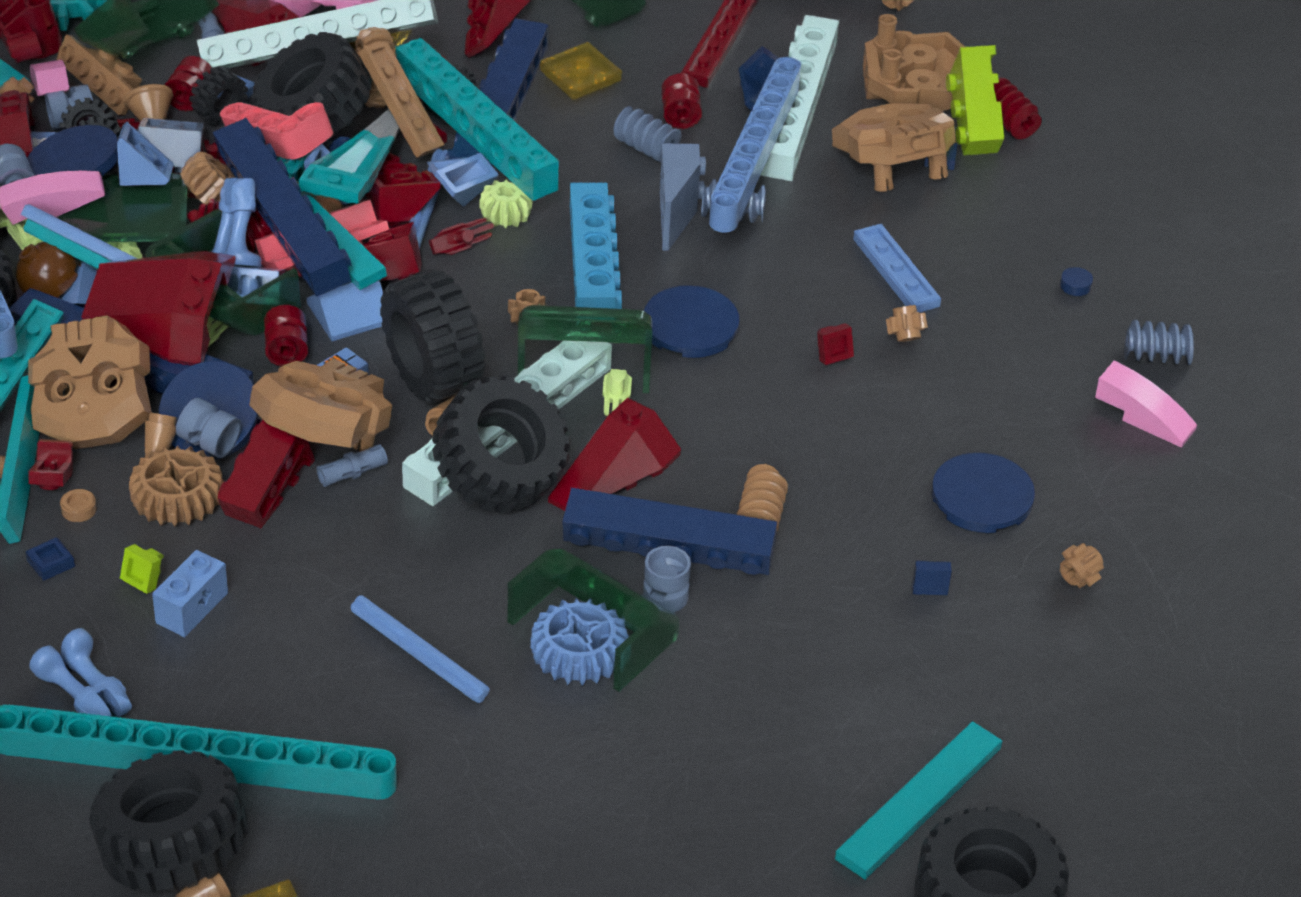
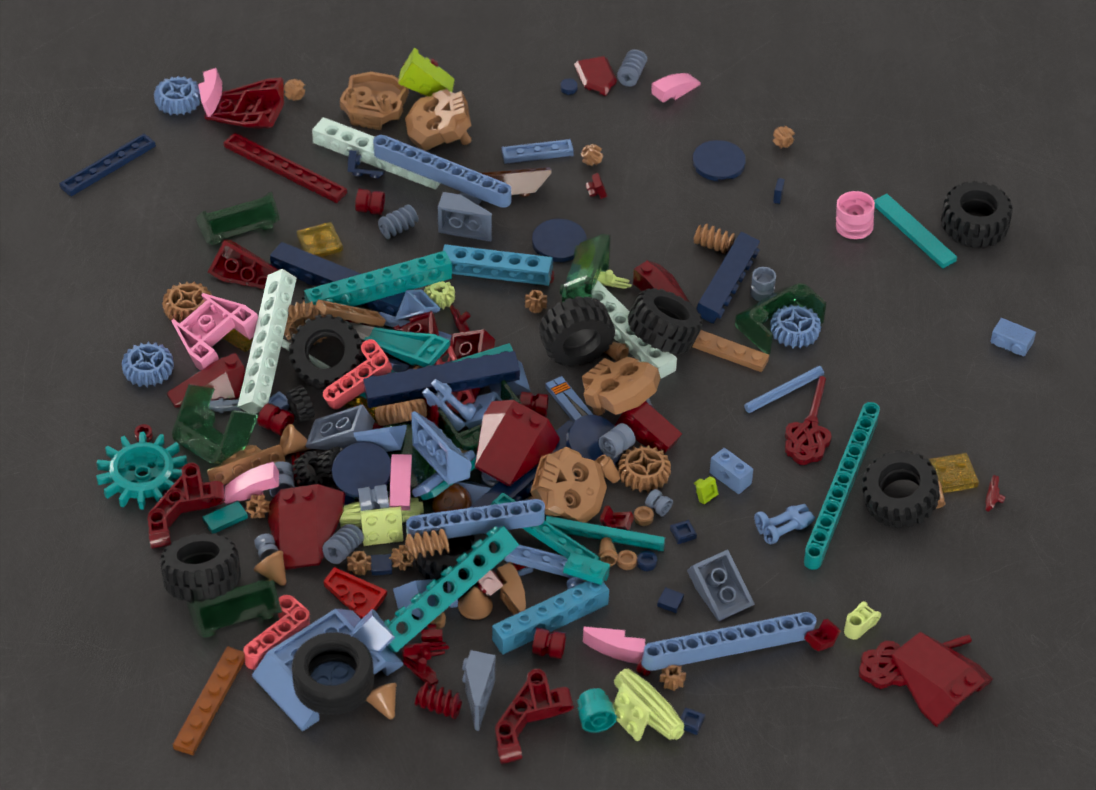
camera: 75 degrees left, 5 degrees up
none -> medium blue slope [411,411,472,484]
none -> wedge [481,167,551,197]
none -> dark red tile [574,56,617,96]
none -> sand blue wheel [645,489,673,516]
none -> medium nougat plate [692,330,769,372]
none -> dark red piece [785,376,832,465]
none -> bright pink wheel [836,191,875,239]

